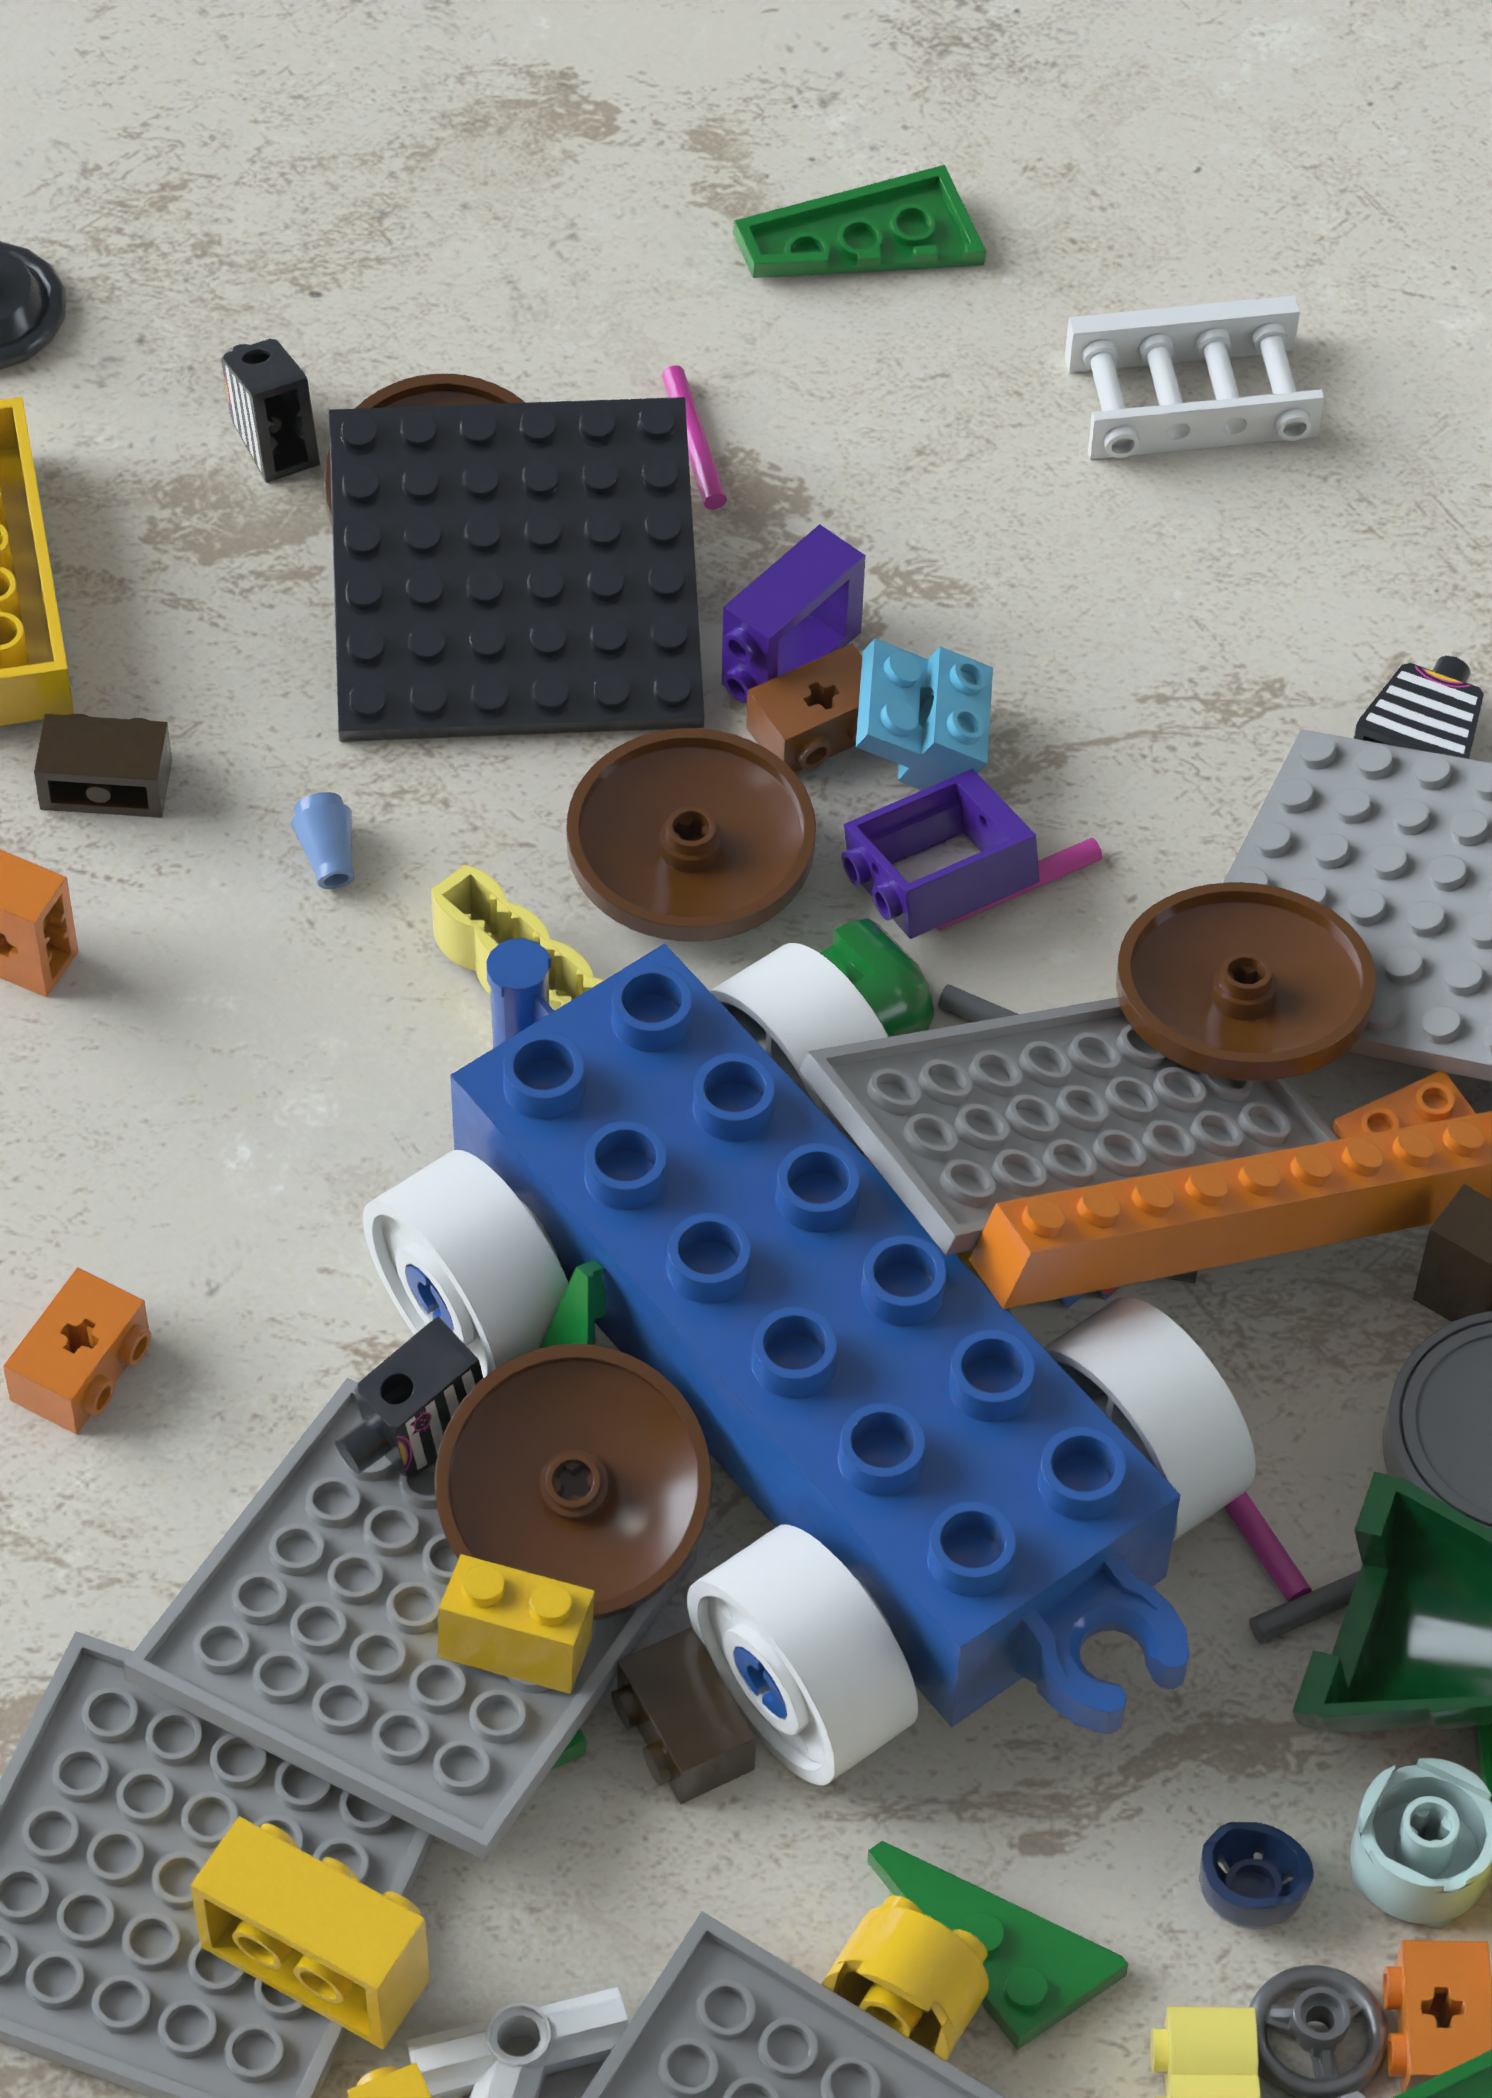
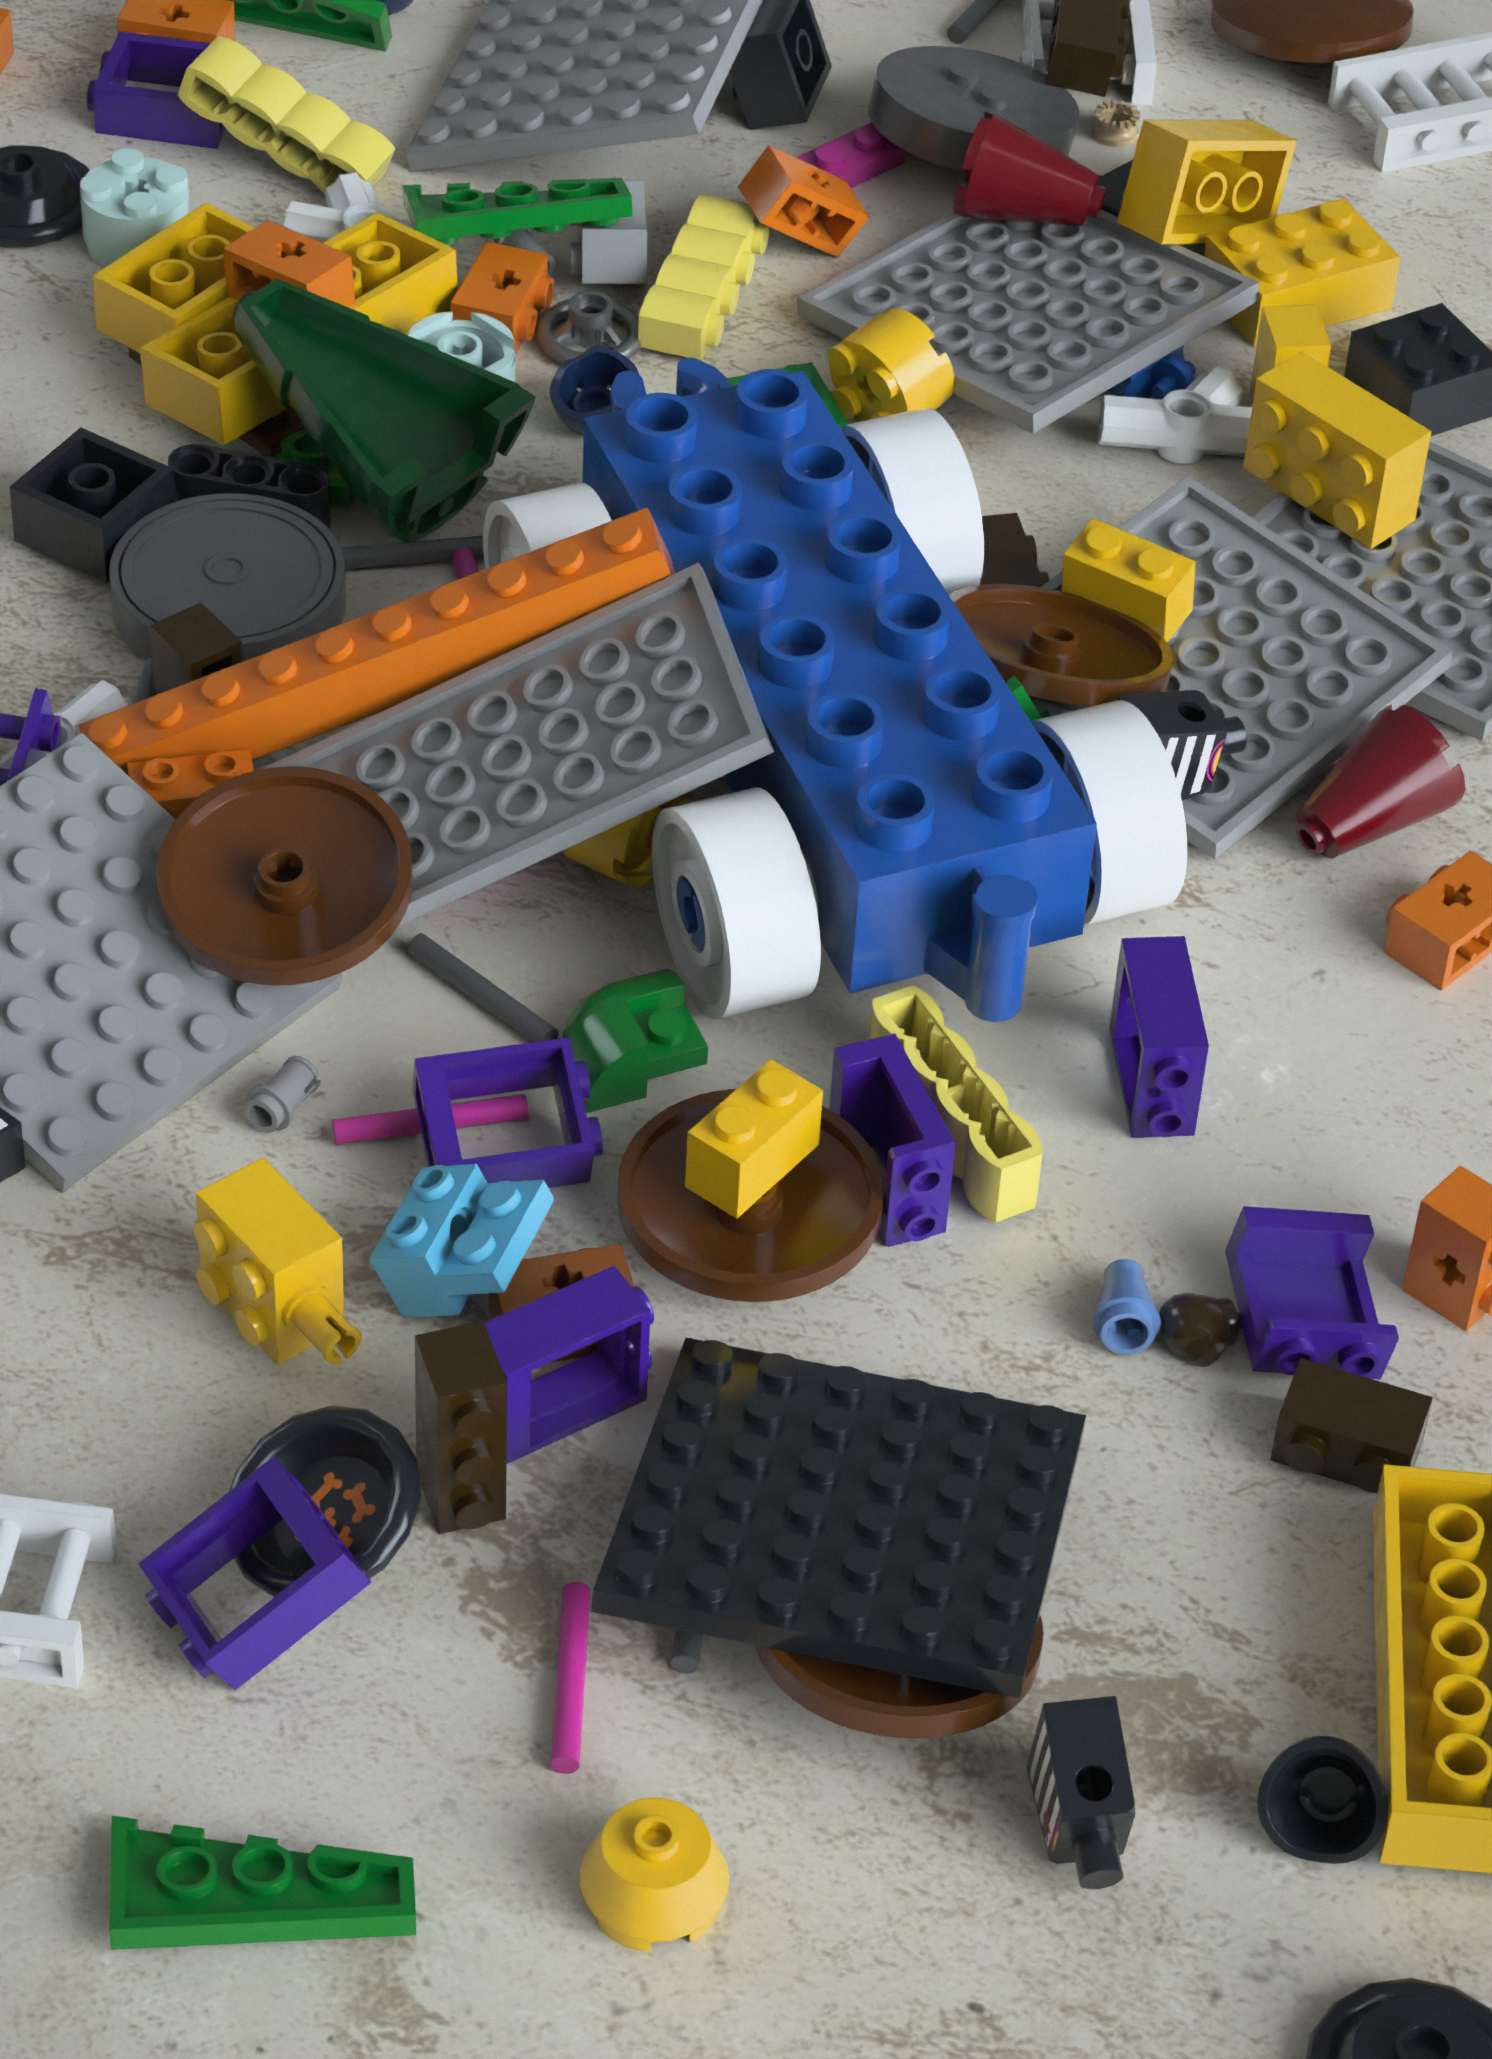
camera: 165 degrees left, 10 degrees down
none -> dark purple window [138,1456,372,1691]
none -> yellow brick [193,1157,362,1365]
none -> black piece [229,1405,421,1597]
none -> light grey pin [244,1056,321,1133]
none -> dark brown brick [415,1320,507,1534]
none -> yellow cone [579,1797,729,1951]
none -> yellow brick [685,1059,823,1219]
none -> dark purple panel [829,1034,956,1247]
none -> dark purple window [1109,936,1209,1138]
none -> dark brown piece [1159,1293,1243,1367]
none -> dark purple panel [1225,1206,1399,1379]
none -> black helmet [1257,1736,1388,1864]
none -> dark red cone [1295,705,1466,858]

